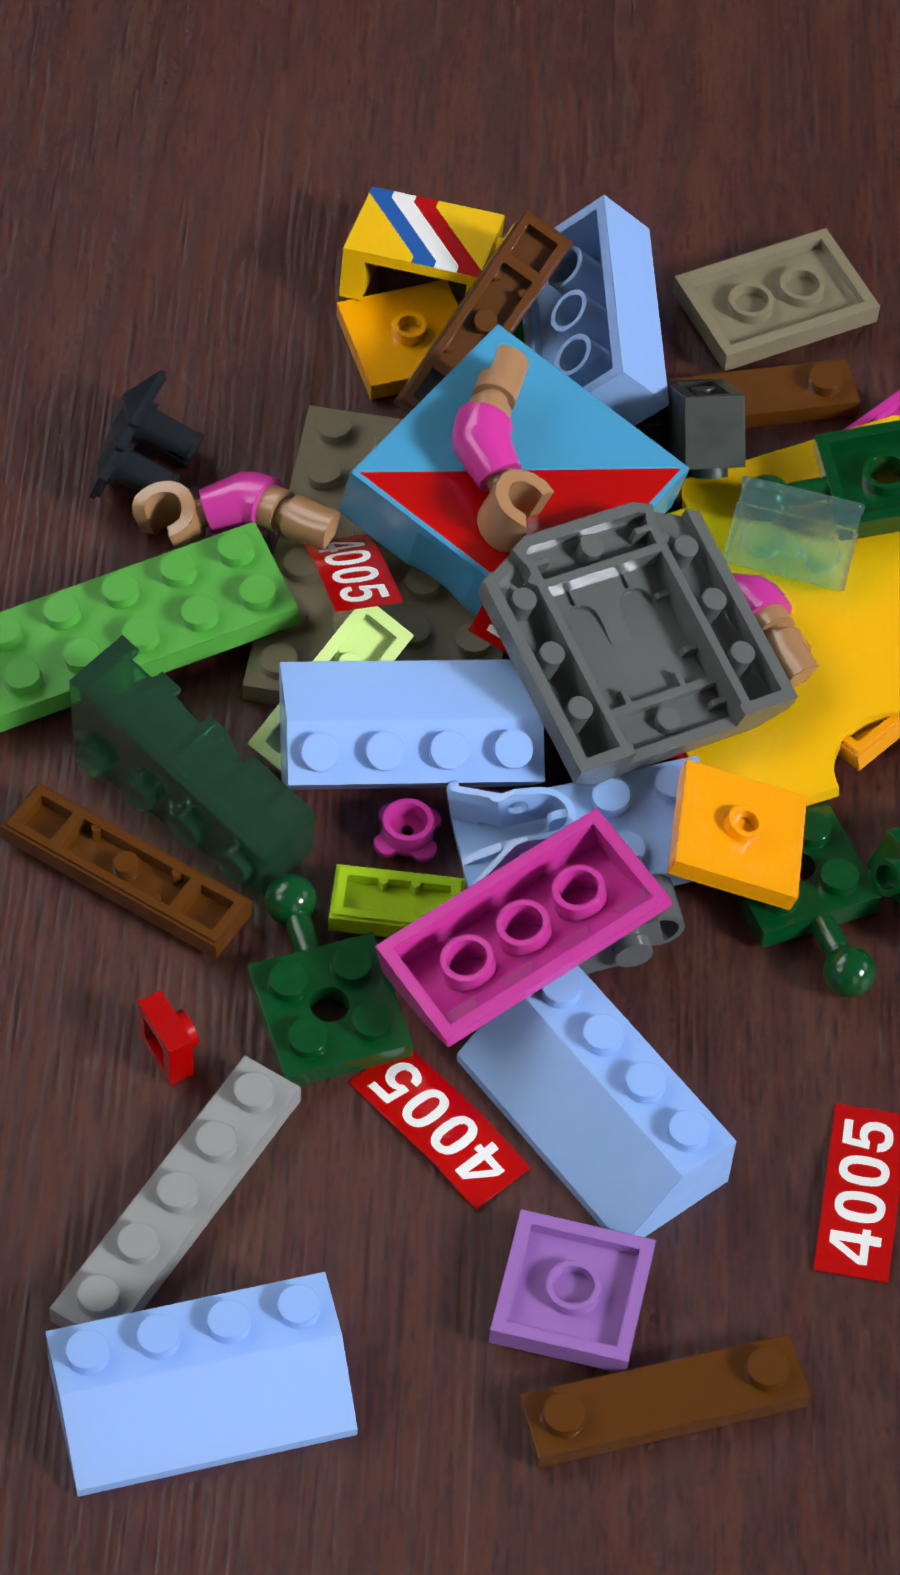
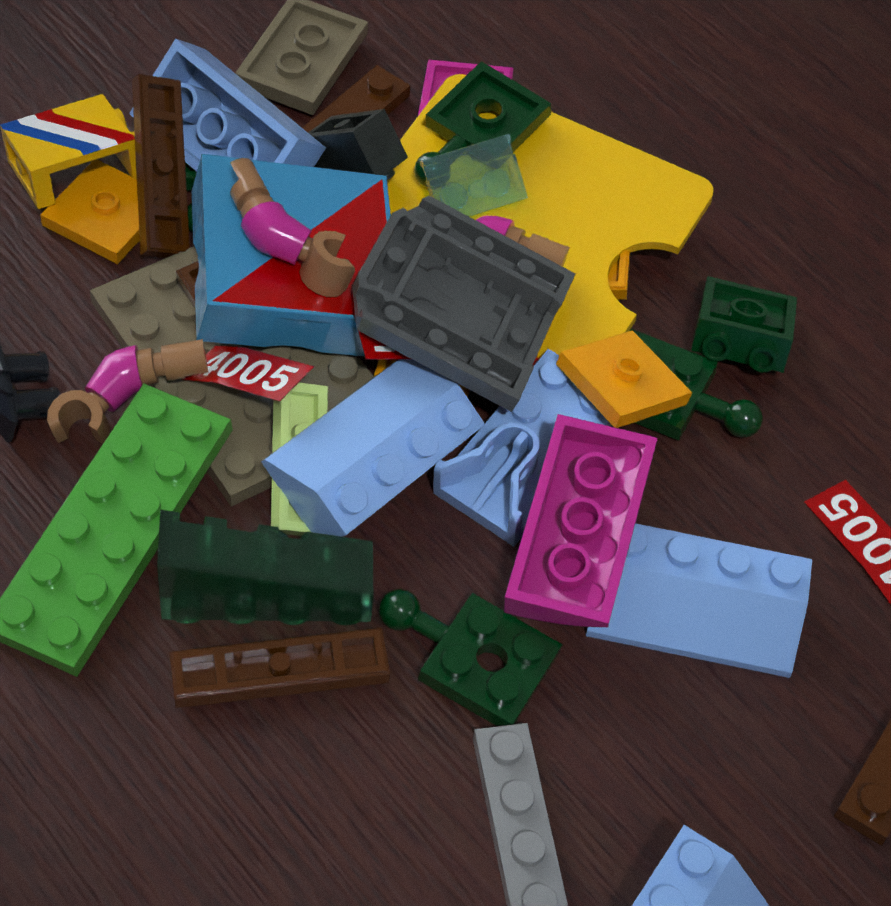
camera: 45 degrees left, 0 degrees up
red plate [137,990,199,1086] -> none
lime plate [328,864,466,937] -> none
red sticker [348,1051,531,1210] -> none
dark pink plate [374,798,441,862] -> none
medium lavender plate [489,1209,656,1372] -> none

